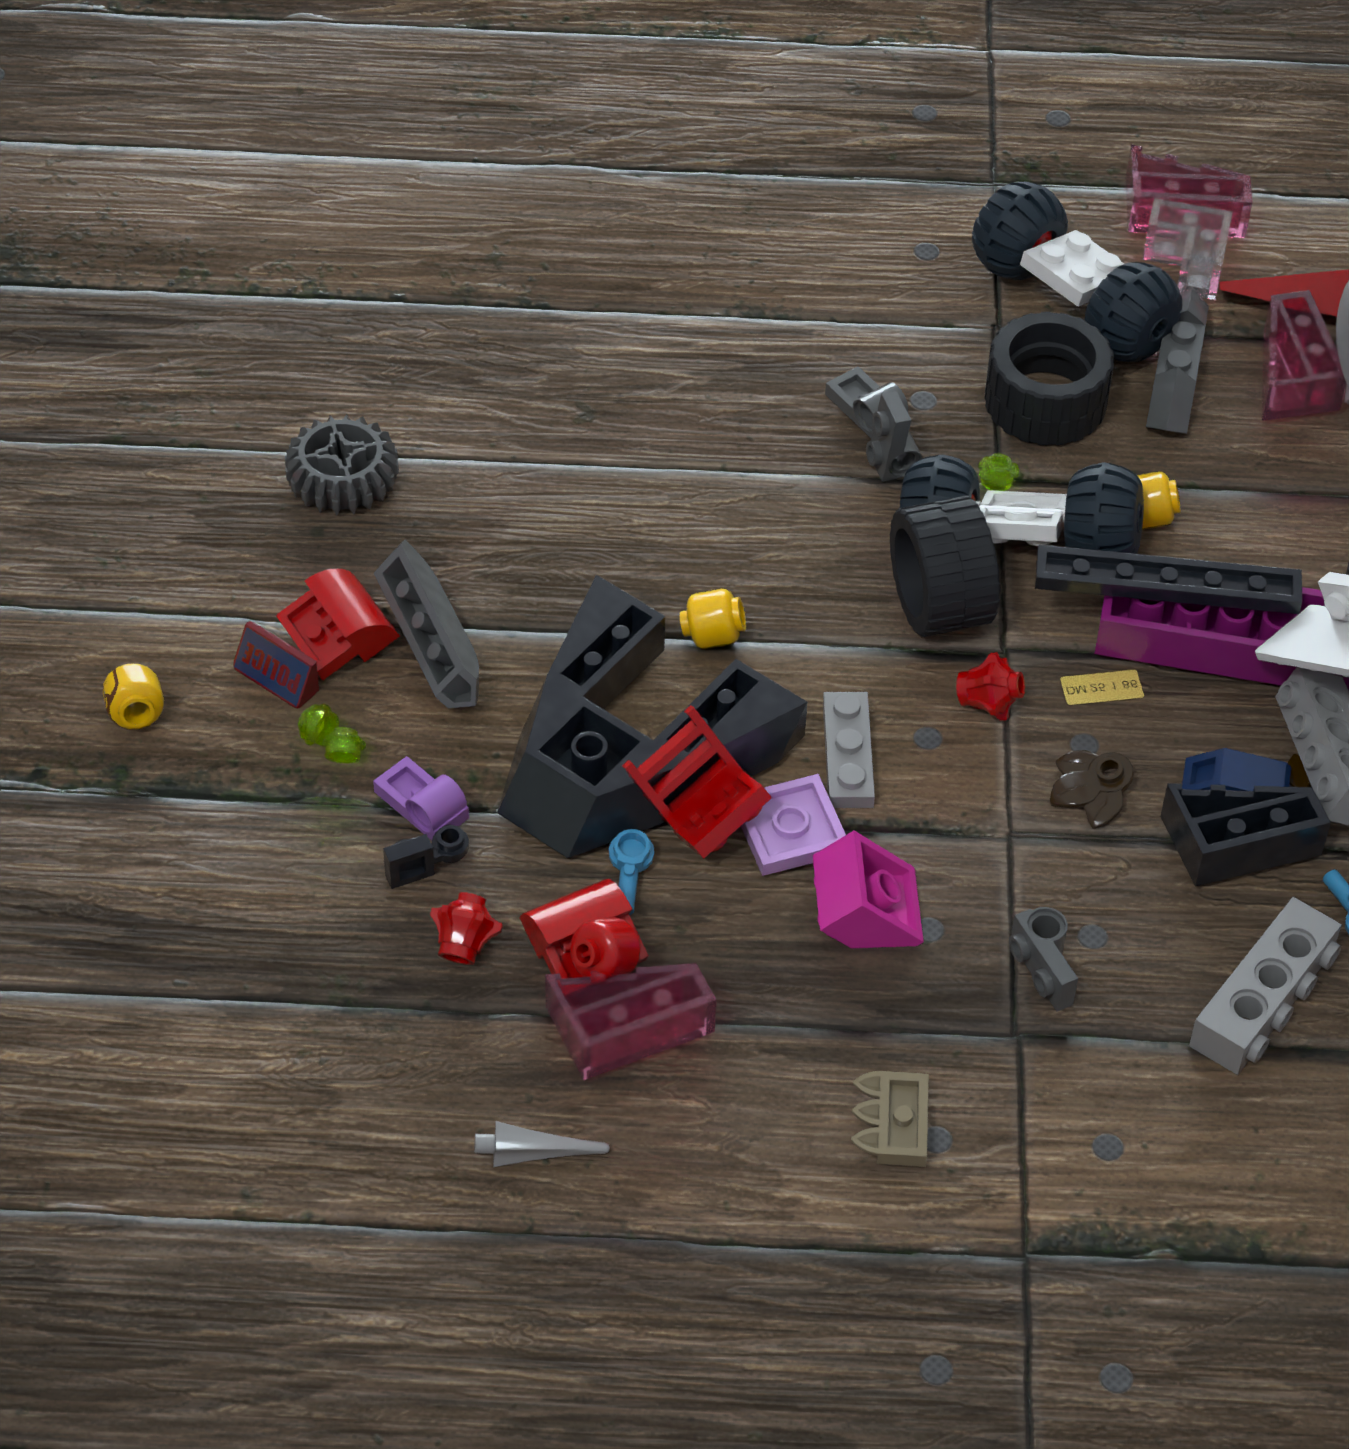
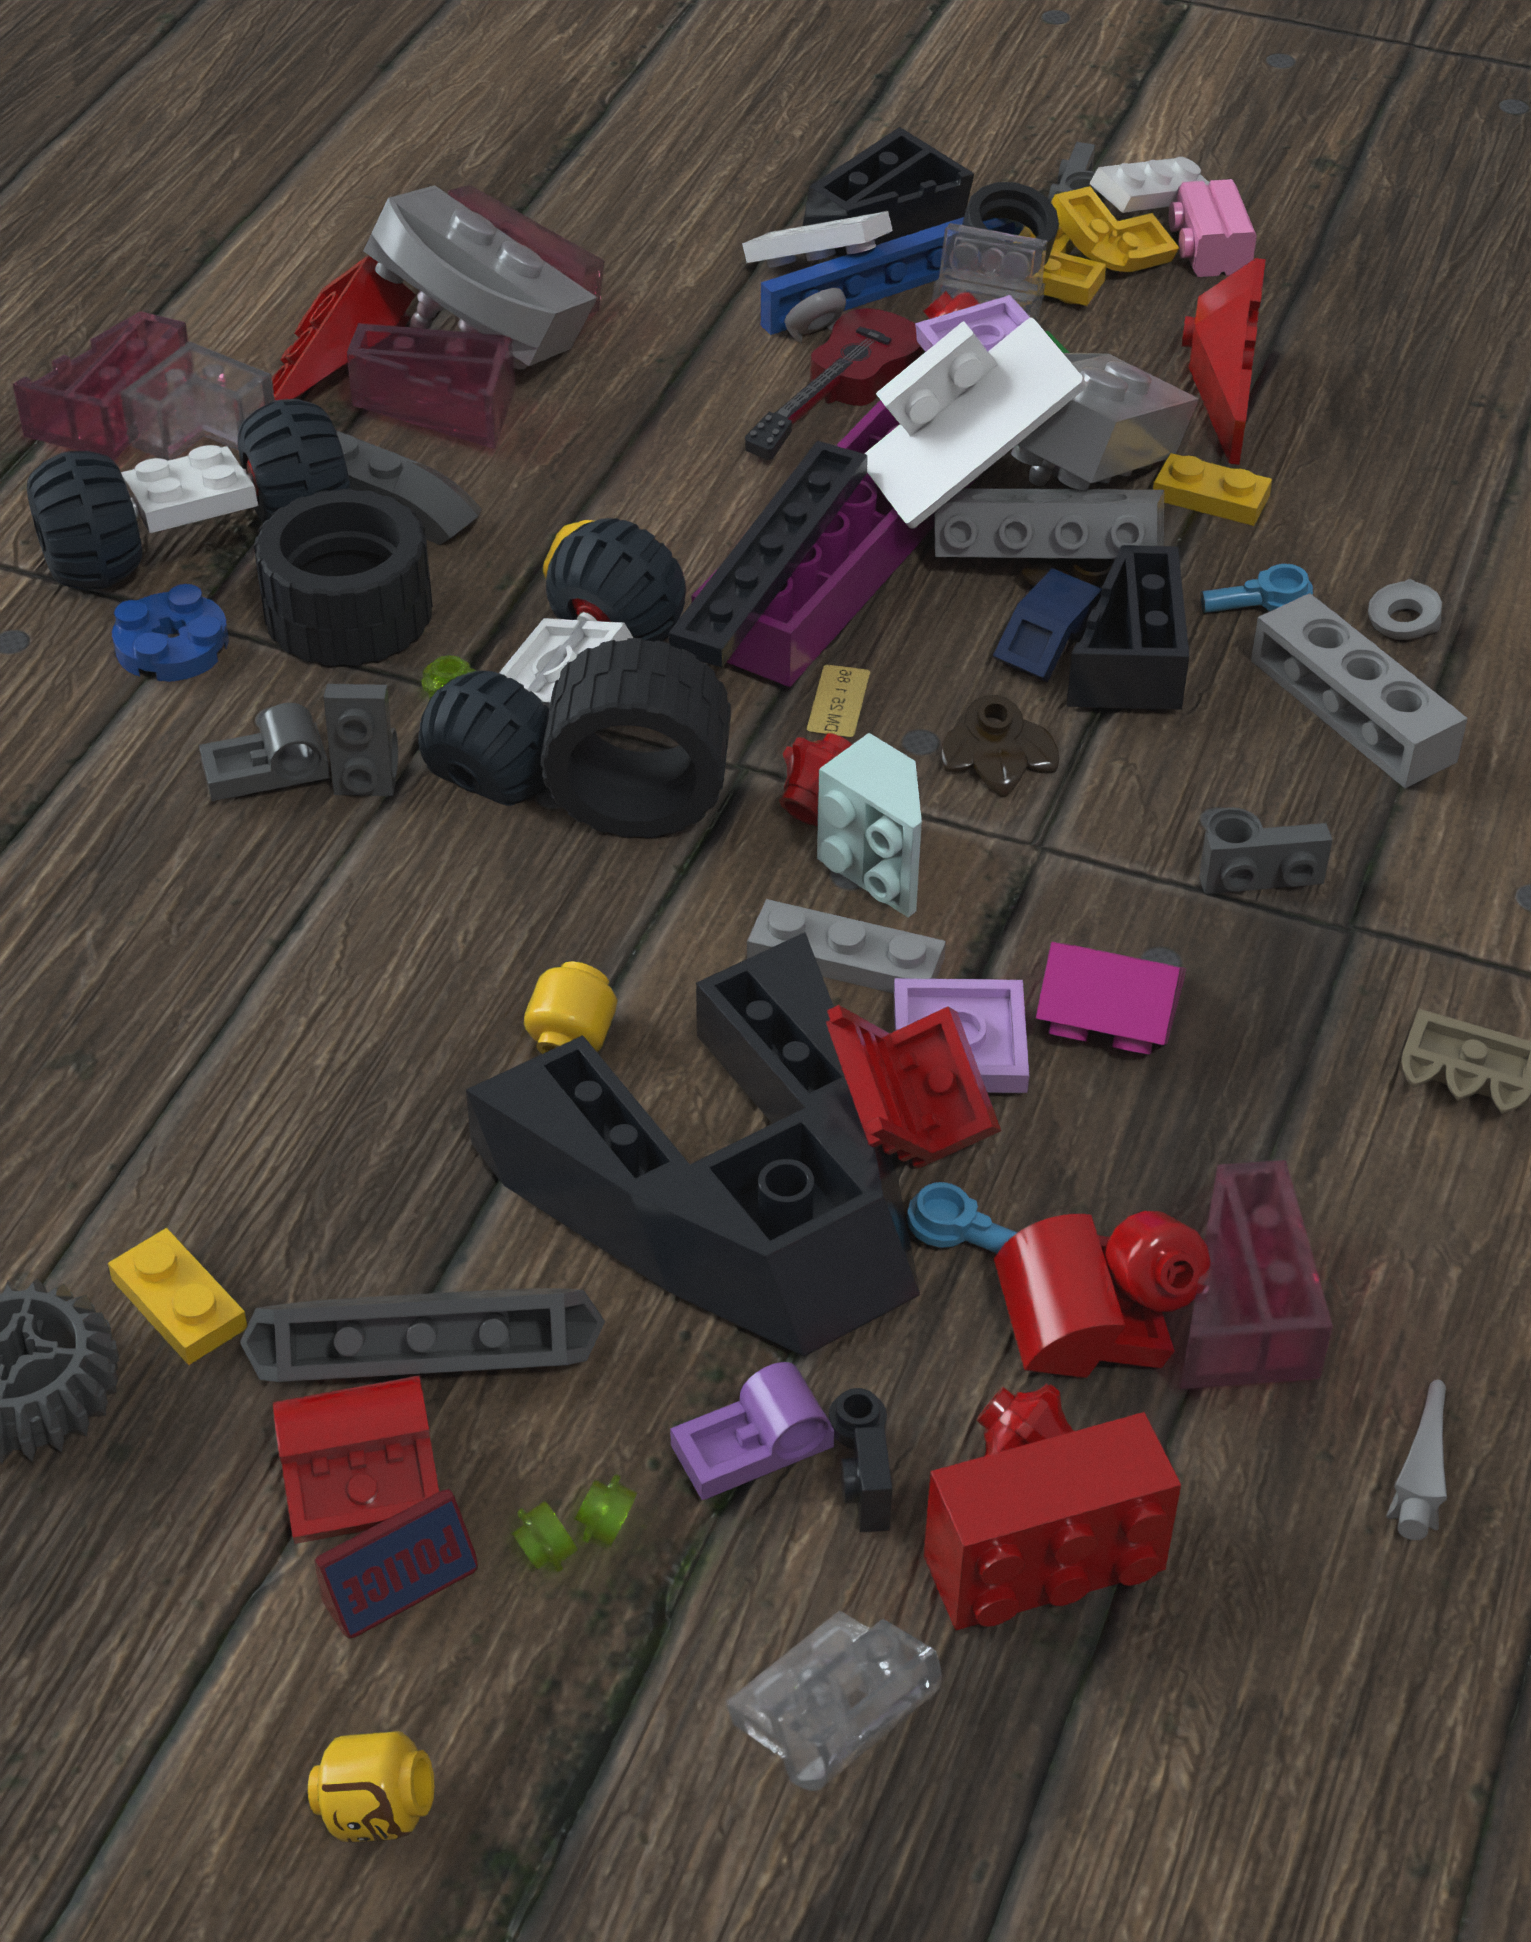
camera: 70 degrees left, 5 degrees down
none -> yellow plate [108,1228,247,1365]
none -> blue plate [112,584,229,682]
none -> clear brick [726,1610,942,1791]
none -> light aqua slope [817,733,922,917]
none -> red brick [924,1412,1181,1631]

